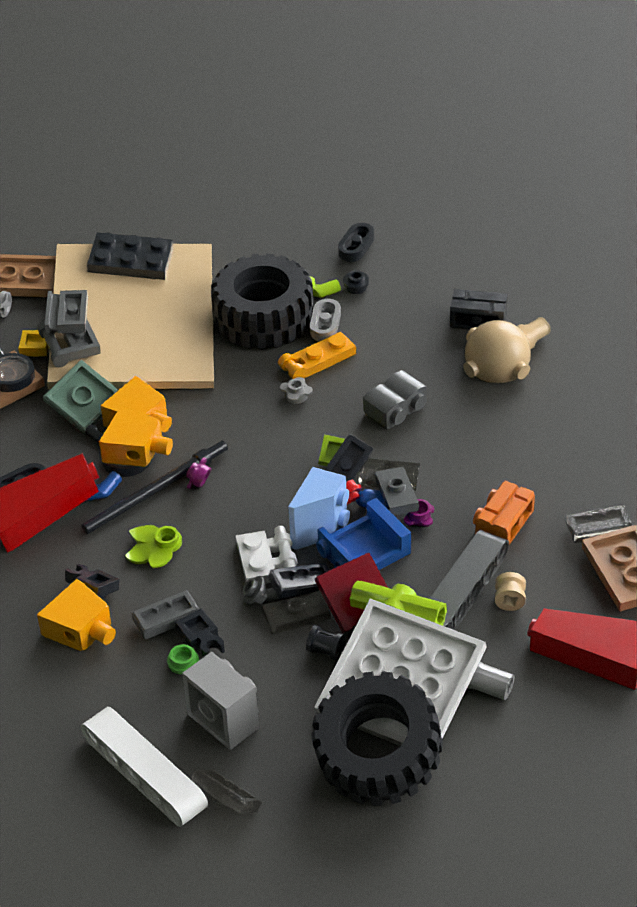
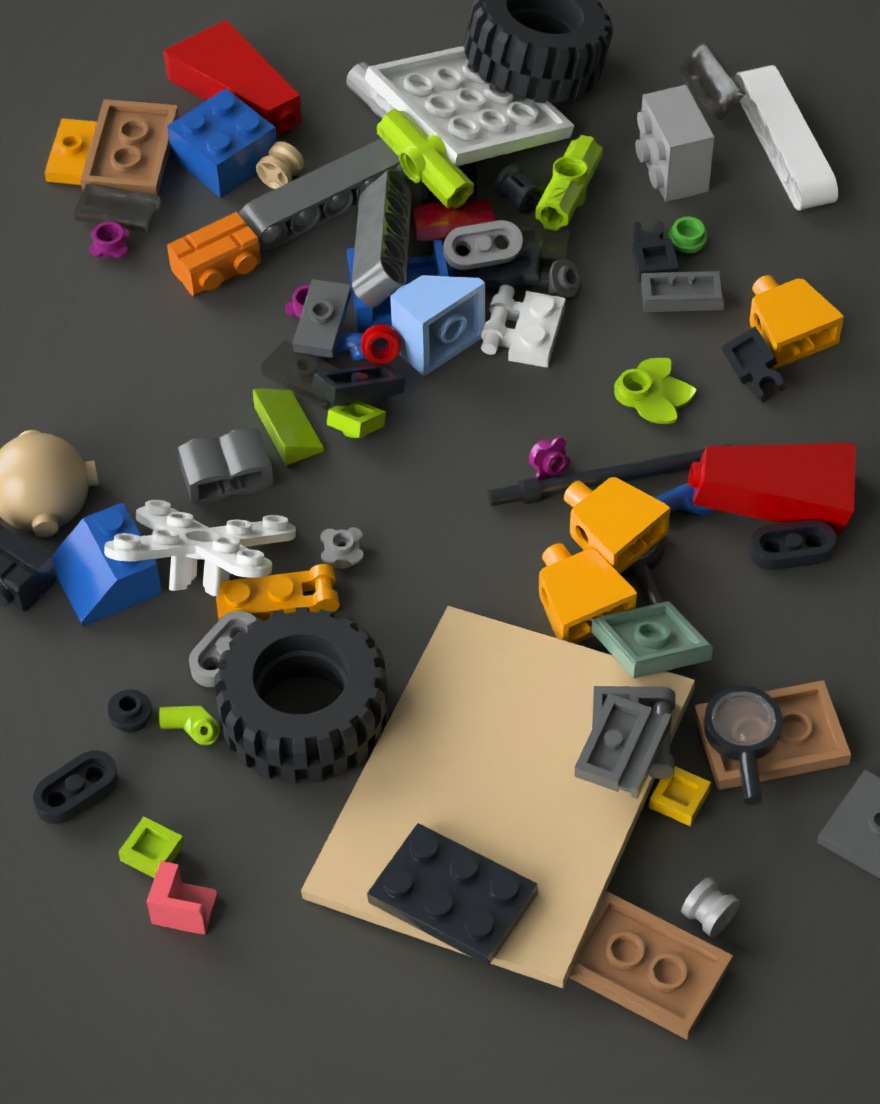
camera: 155 degrees left, 10 degrees up
none -> blue slope [51,502,162,627]
none -> magenta plate [89,221,130,258]
none -> white piece [104,500,296,596]
none -> lime plate [118,817,184,878]
none -> coral panel [147,861,218,935]
none -> blue brick [167,88,277,198]
none -> lime slope [252,388,324,466]
none -> dark grey beam [352,169,412,308]
none -> light grey plate [443,220,523,270]
none -> lime piece [535,135,603,231]

